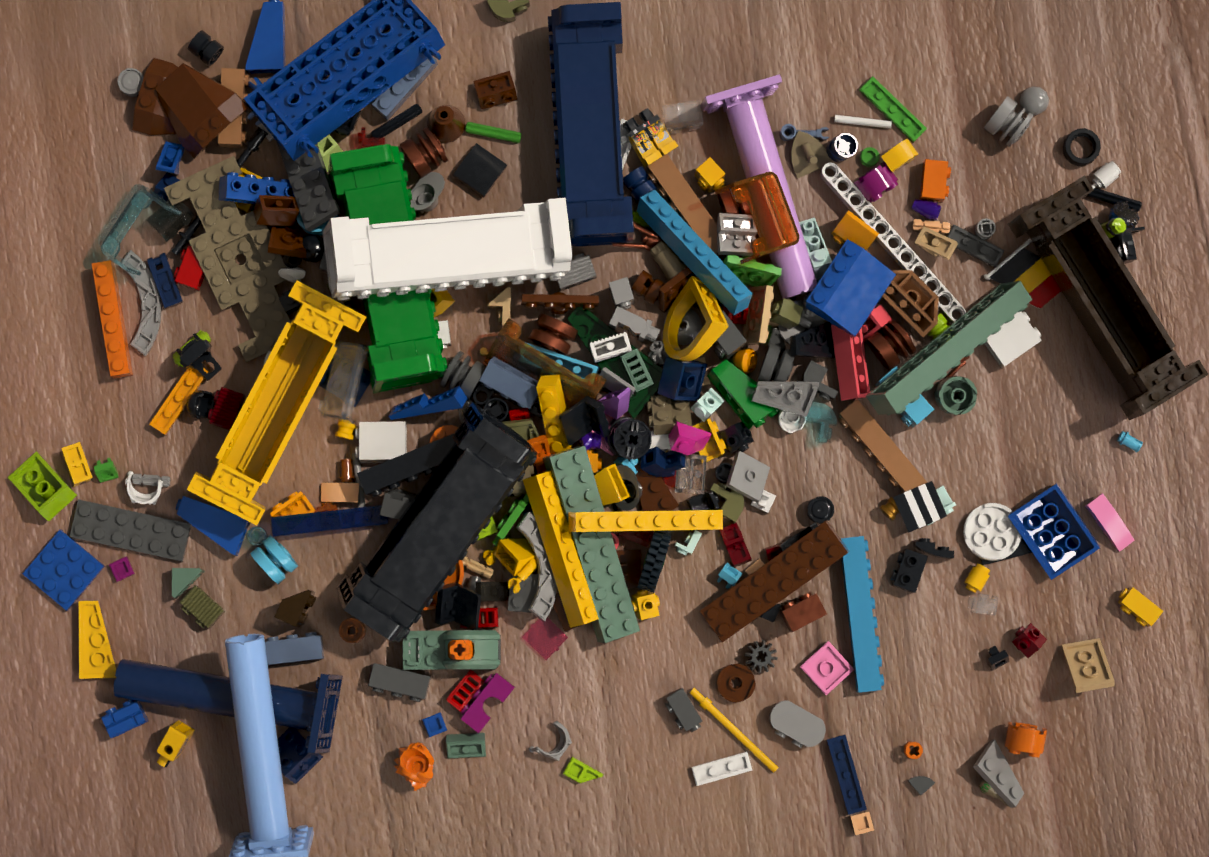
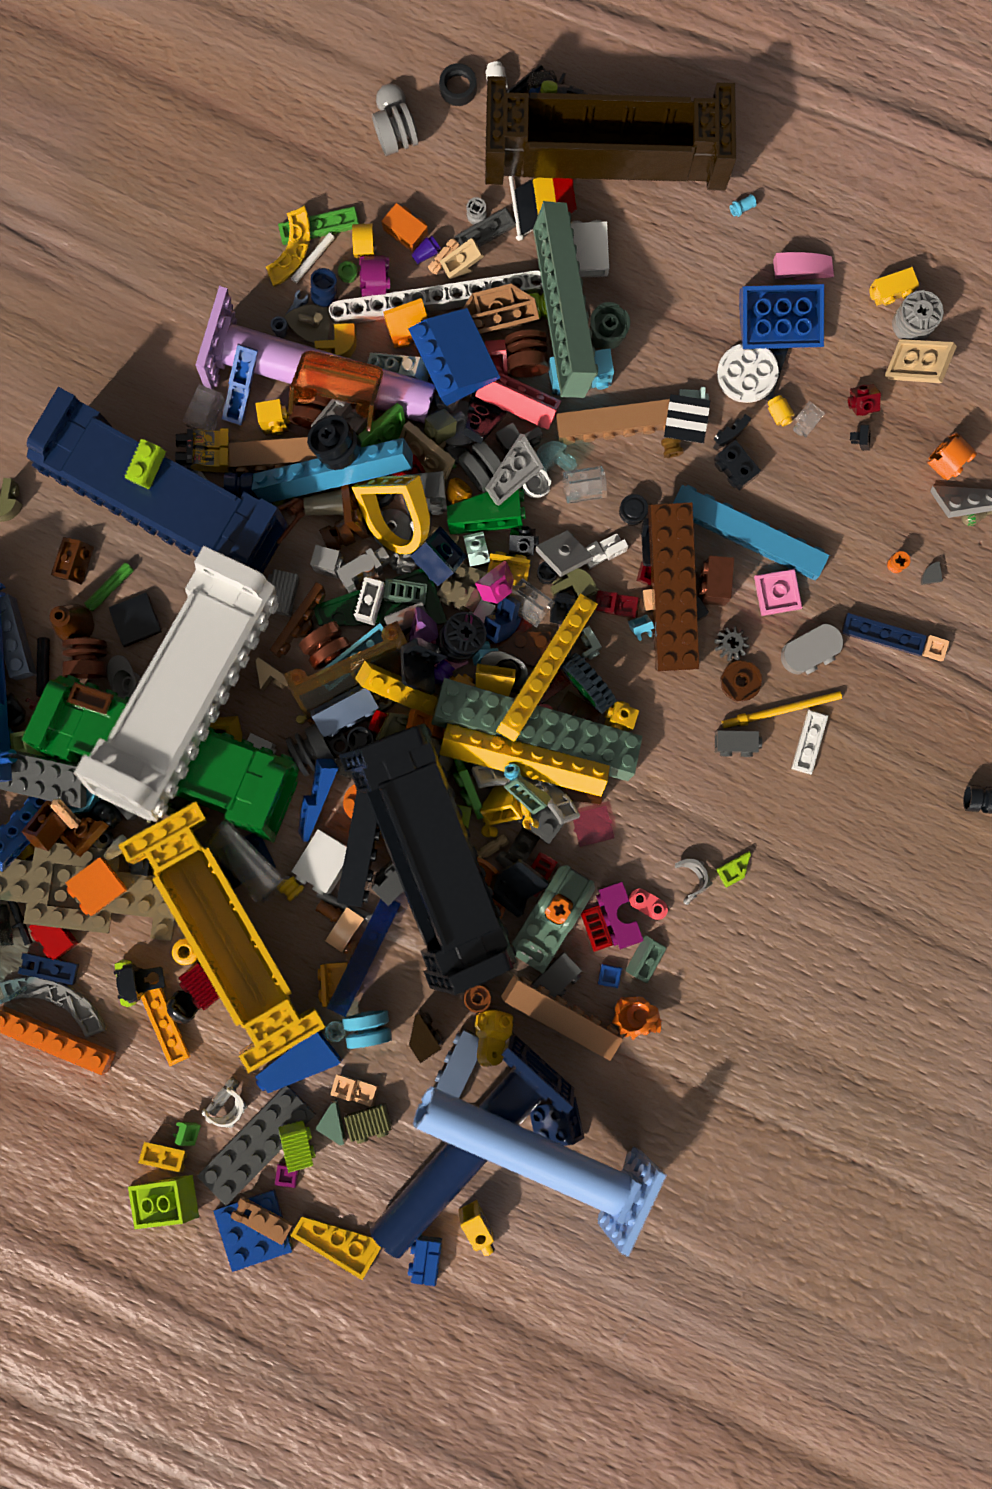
camera: 50 degrees left, 0 degrees up
none -> light nougat axle [51,798,80,829]
none -> orange piece [65,857,128,916]
none -> reddish brown tile [67,682,114,715]
none -> lime brick [124,439,166,490]
none -> yellow head [172,938,198,965]
none -> blue slope [222,343,258,425]
none -> medium nougat plate [230,1197,293,1245]
none -> yellow tile [266,206,310,287]
none -> lime brick [278,1121,316,1173]
none -> black wheel [307,415,362,470]
none -> yellow brick [315,323,357,358]
none -> light nougat slope [330,1074,379,1107]
none -> yellow piece [475,1010,513,1067]
none -> medium nougat brick [501,975,623,1061]
none -> medium azure pin [504,764,524,787]
none -> sand green slope [504,776,551,814]
none -> clear brick [562,466,607,504]
none -> white bracket [600,534,628,561]
none -> coral plate [629,888,668,920]
none -> light grey wheel [892,290,944,341]

